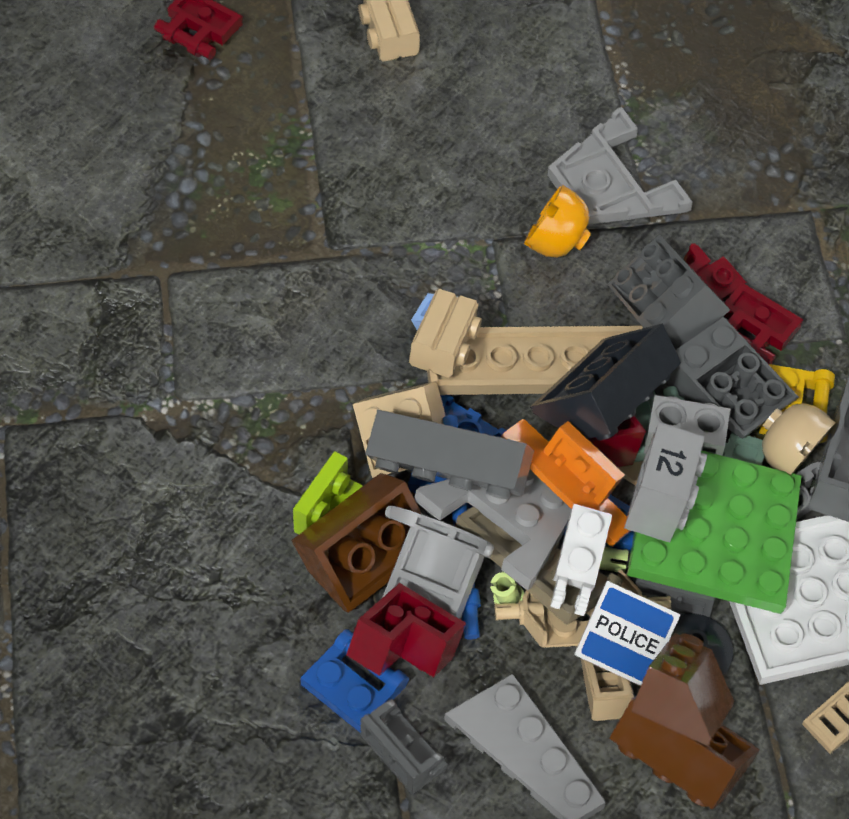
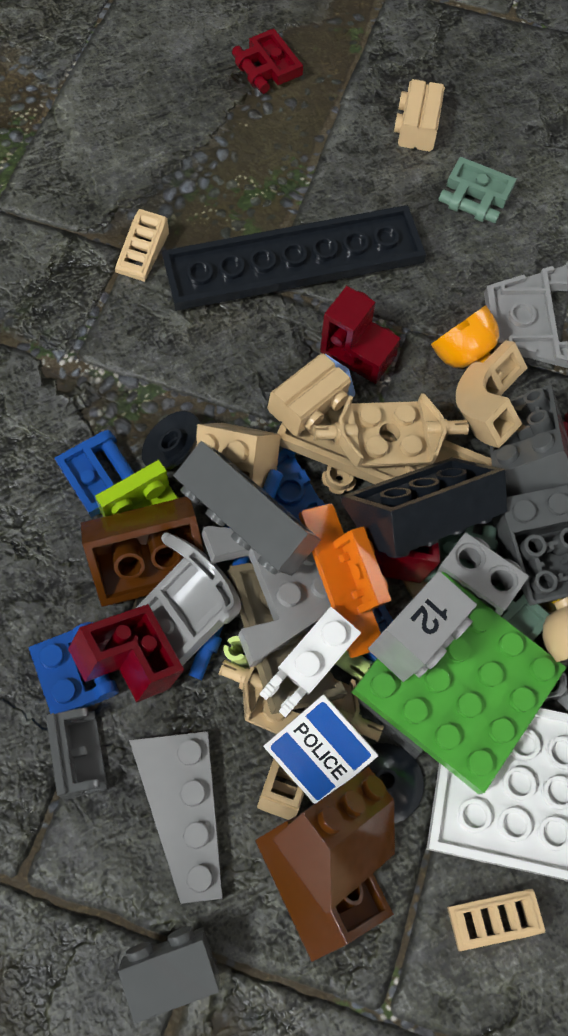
camera: 25 degrees right, 10 degrees up
none -> blue plate [55,430,134,518]
none -> tan slope [115,209,169,282]
none -> black dish [142,411,200,471]
none -> black plate [162,205,426,311]
none -> tan plate [312,394,469,467]
none -> dark red brick [320,285,401,384]
none -> tan plate [322,466,356,494]
none -> sand green plate [438,157,517,224]
none -> tan arch [455,340,528,448]

